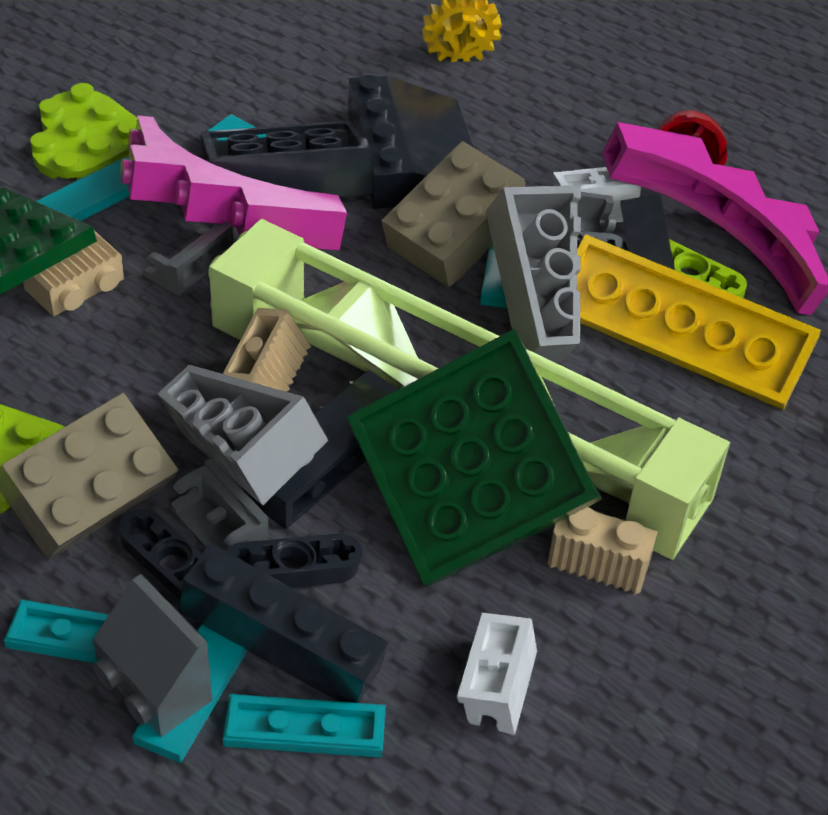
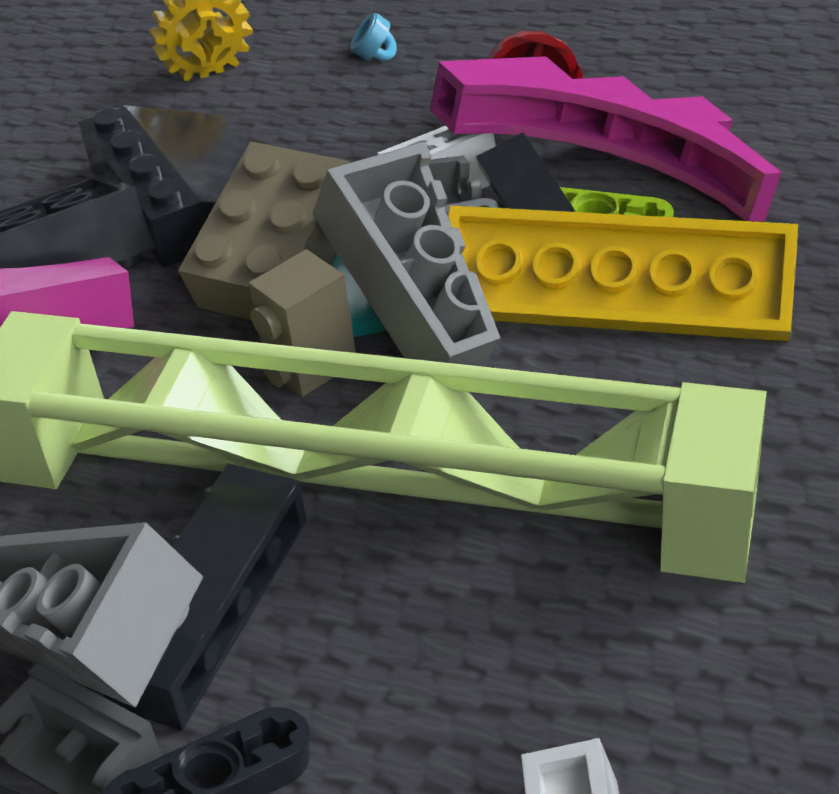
camera: 10 degrees left, 5 degrees down
tan brick [223,308,311,392] -> none
dark green plate [347,329,602,587] -> none
tan brick [548,507,658,595] -> none
none -> dark tan brick [249,249,356,397]
none -> medium azure tile [350,13,397,62]

